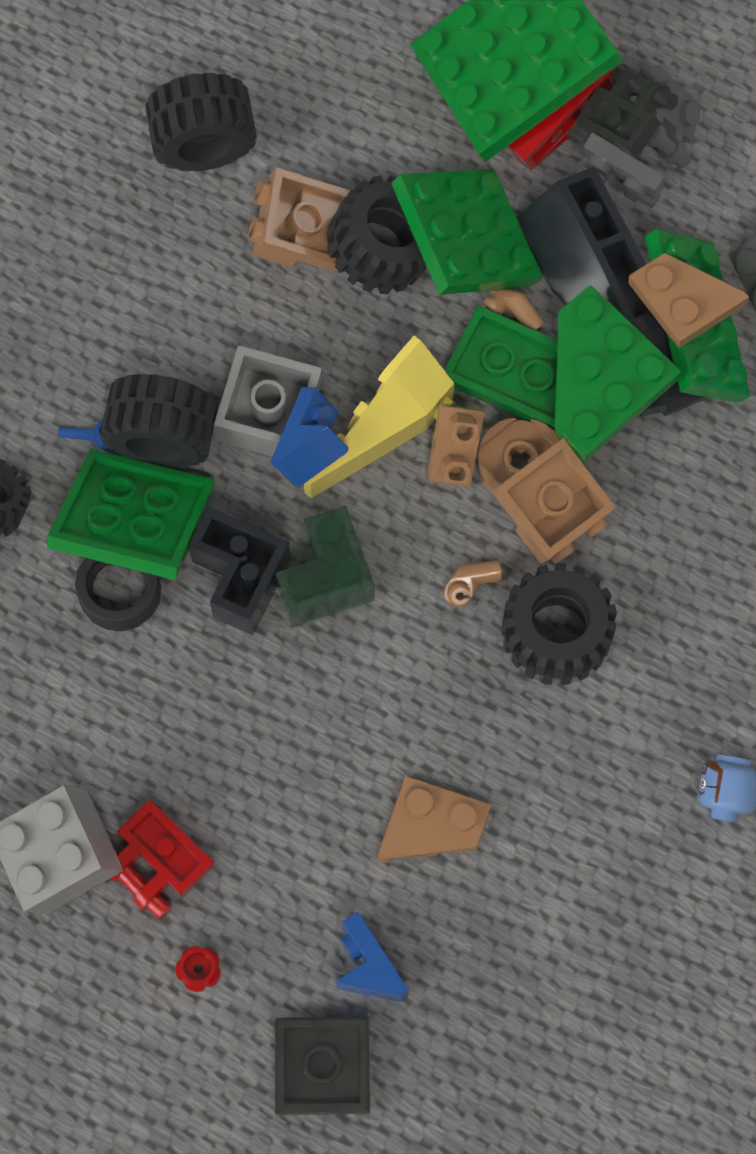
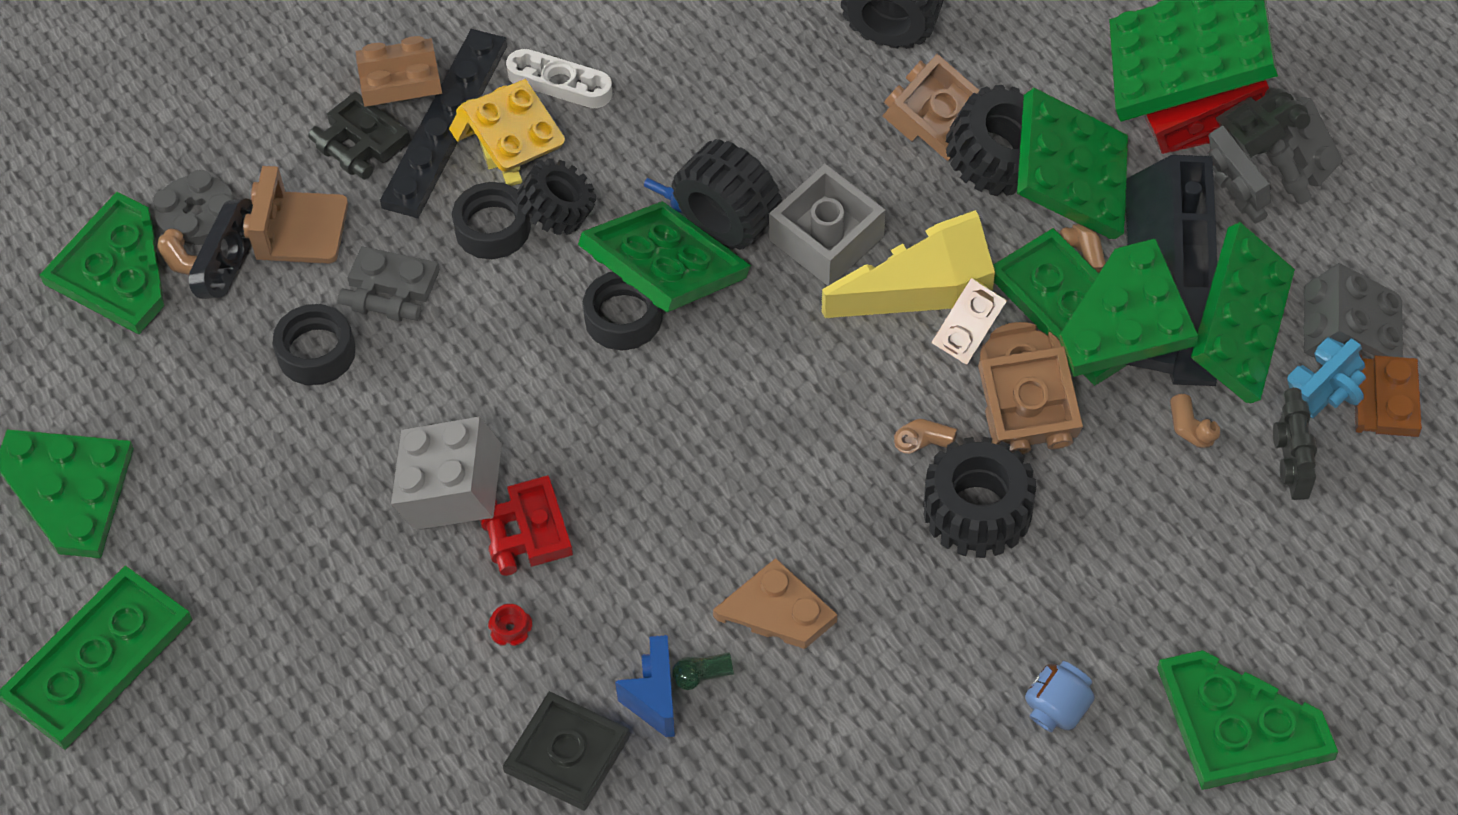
camera: 30 degrees right, 15 degrees down
black brick [189,507,291,635] -> none
blue slope [270,387,349,486] -> none
clear green brick [276,506,375,628] -> none
medium nougat wing [628,253,749,348] -> none
none -> clear green arm [672,652,734,690]
none -> medium nougat arm [1170,394,1220,448]

